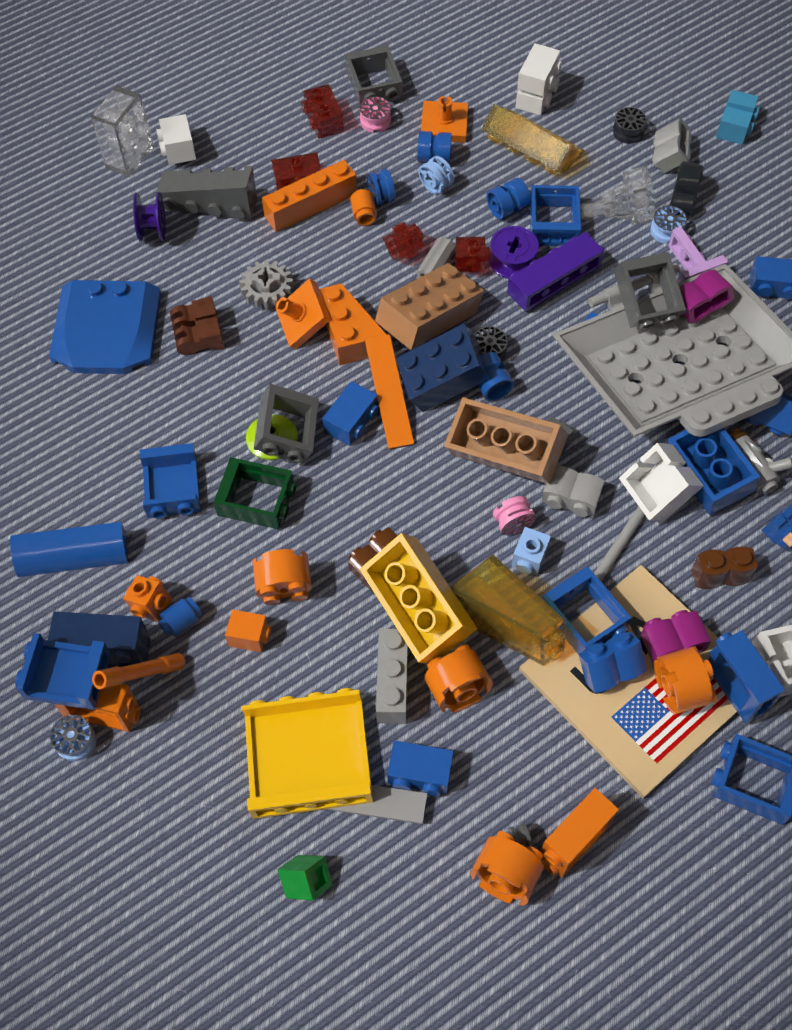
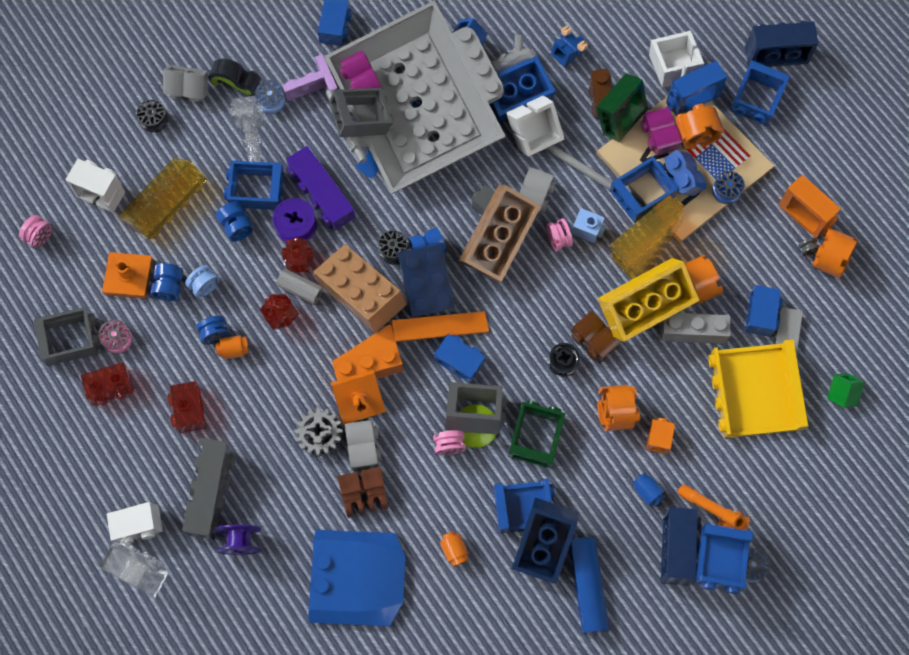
camera: 90 degrees left, 10 degrees up
orange brick [123,575,173,622] -> none
orange brick [262,160,357,232] -> none
dark azure brick [716,90,760,145] -> none
none -> bright pink wheel [19,214,53,249]
none -> light grey brick [345,420,382,471]
none -> bright pink wheel [433,430,466,456]
none -> orange brick [440,531,469,567]
none -> dark blue brick [512,497,579,584]
none -> black wheel [548,343,580,377]
none -> dark green window [597,73,648,142]
none -> blue wheel [712,171,745,204]

